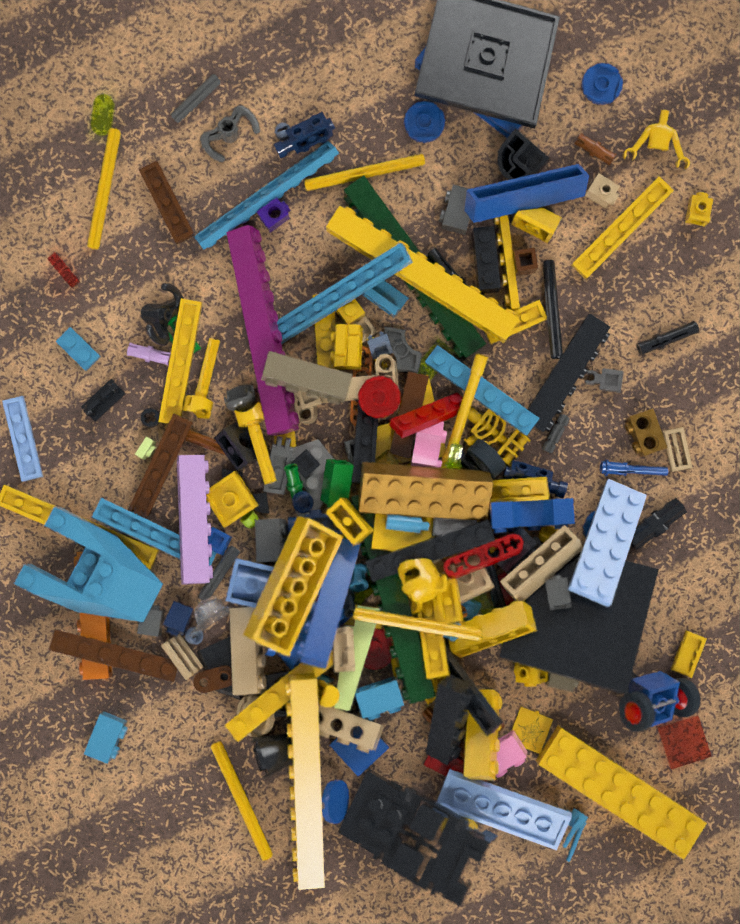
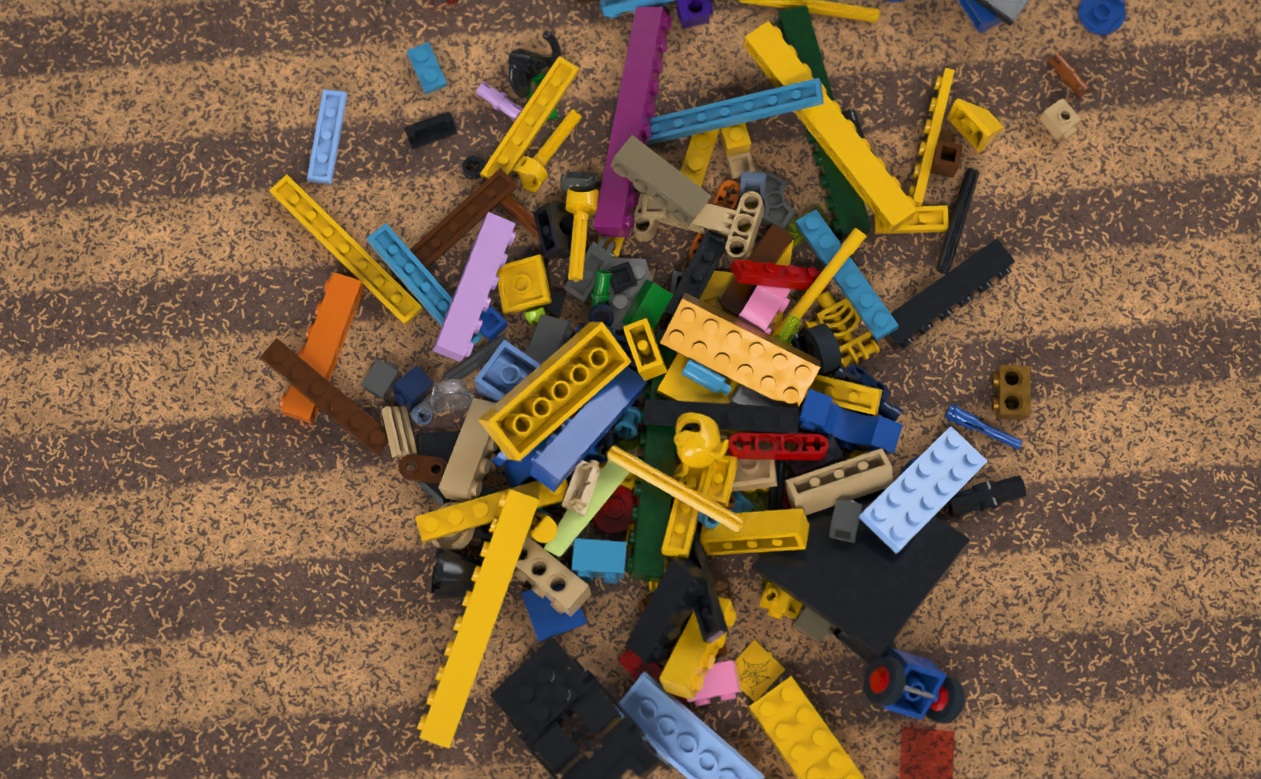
camera: 20 degrees right, 10 degrees down
dark azure wedge [14,506,163,622] -> none
dark azure brick [84,712,128,764] -> none
yellowish green plate [135,437,156,460] -> none
yellow axle [211,741,273,861] -> none
blue tile [321,780,349,824] -> none
yellow brick [330,324,363,370] -> none
red tile [358,376,401,418] -> none
dark azure panel [362,281,409,318] -> none
dark grey brick [439,184,470,235] -> none
blue brick [464,164,589,223] -> none
black brick [471,226,501,294] -> none
black brick [497,128,551,180] -> none
dark grey axle [542,414,570,454] -> none
yellow plate [571,176,674,279] -> none
flat silver plate [585,368,624,393] -> none
yellow piece [623,110,690,169] -> none
black pin [636,321,699,356] -> none
tan tile [662,427,693,472] -> none
yellow plate [671,630,707,678] -> none
yellow brick [685,192,713,226] -> none

